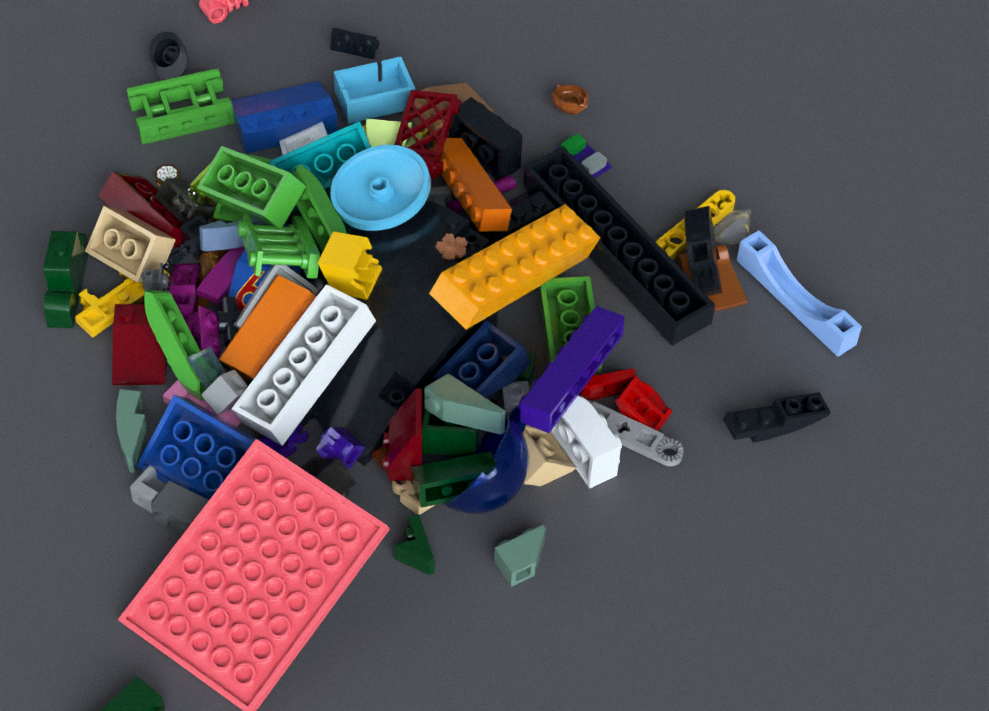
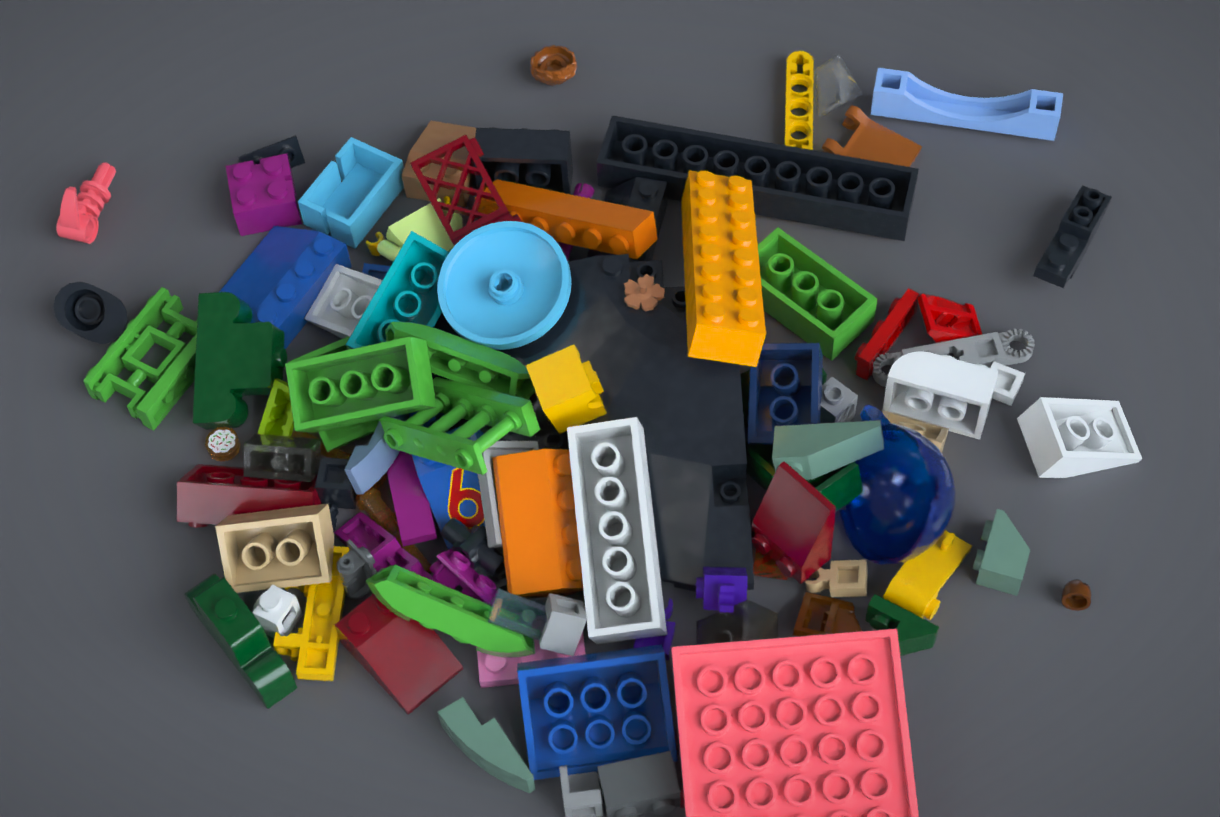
camera: 35 degrees left, 5 degrees up
dark green brick [411,451,501,508] -> none
dark purple brick [518,306,625,433] -> none
piece [554,134,612,179] -> none
black slope [685,206,723,296] -> none
none -> dark green brick [193,292,287,430]
none -> magenta piece [226,154,302,236]
none -> white brick [252,584,303,638]
none -> reddish brown slope [793,592,863,637]
none -> yellow door [883,525,972,620]
none -> white plate [990,361,1025,406]
none -> white slope [1017,397,1142,478]
none -> reddish brown hinge [1062,579,1091,611]

